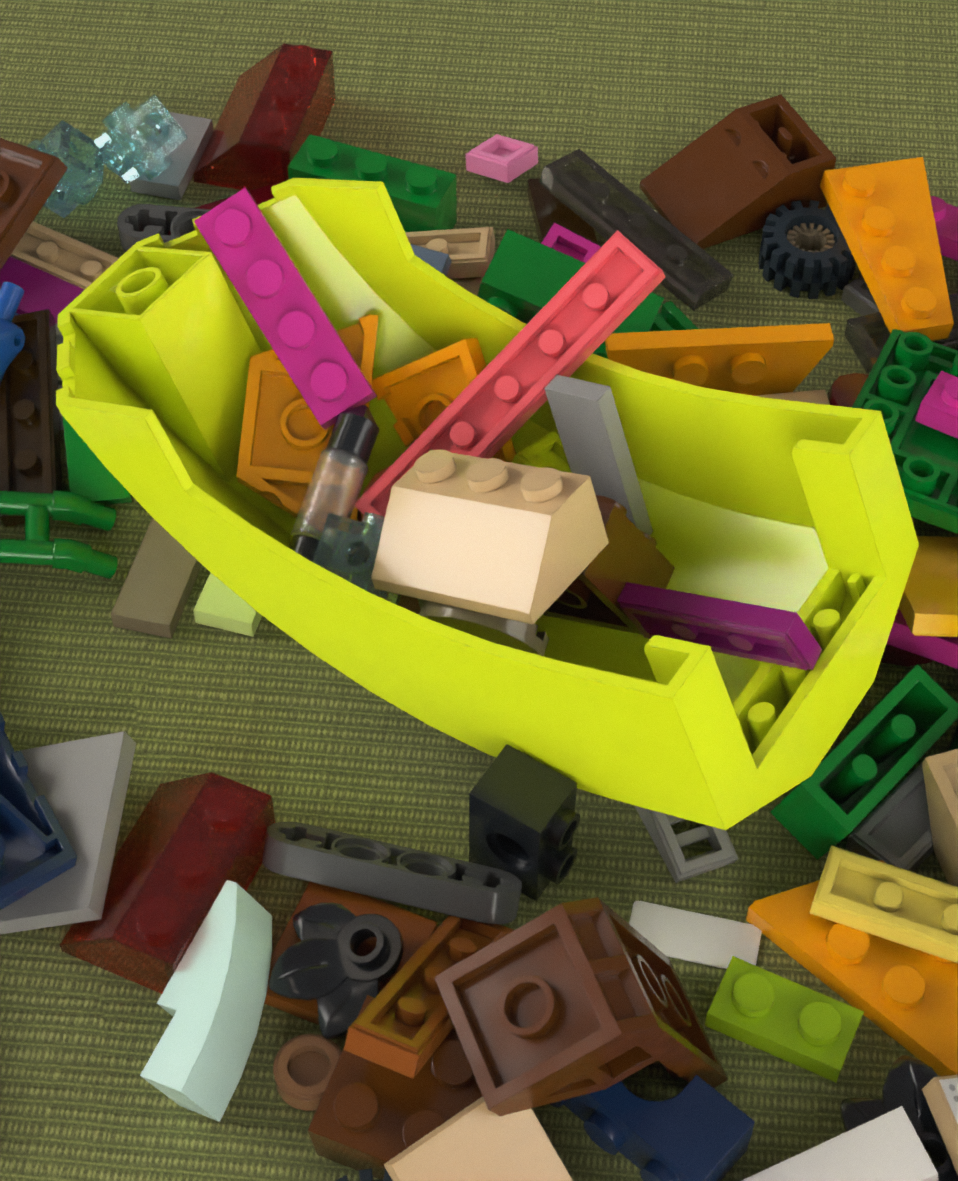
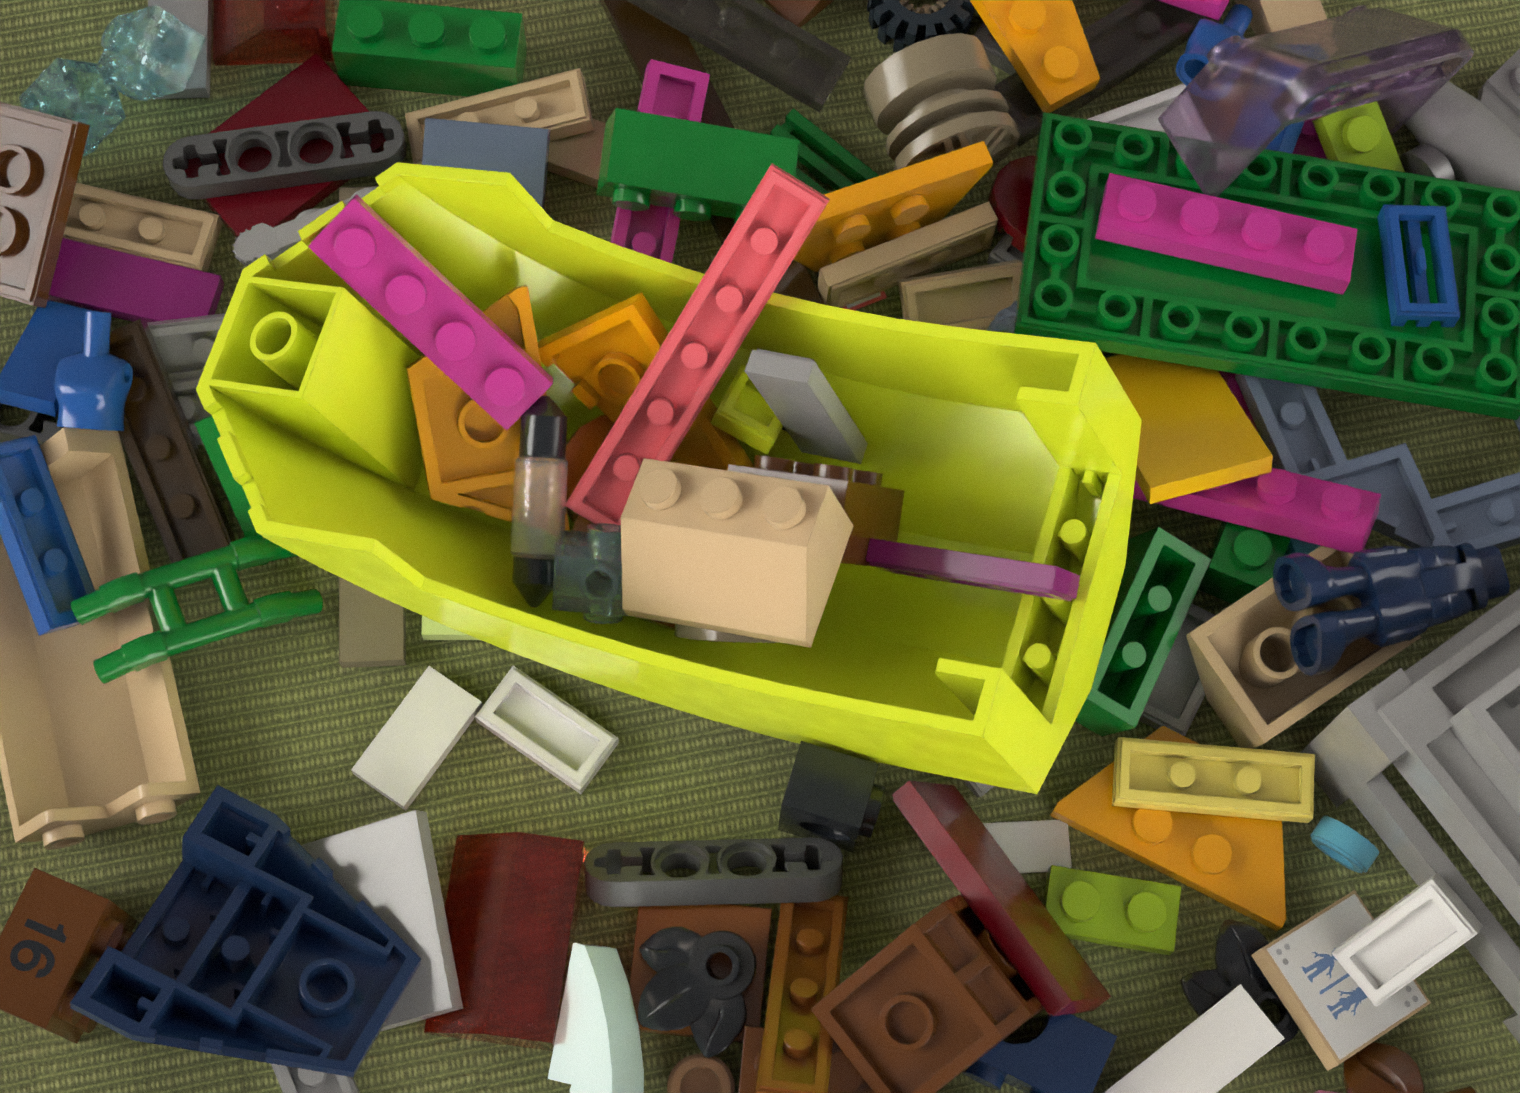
camera: 20 degrees left, 20 degrees up
none -> white tile [351,666,483,811]
none -> white tile [475,666,619,794]
none -> dark tan wheel [863,33,1020,171]
none -> tile [892,780,1111,1016]

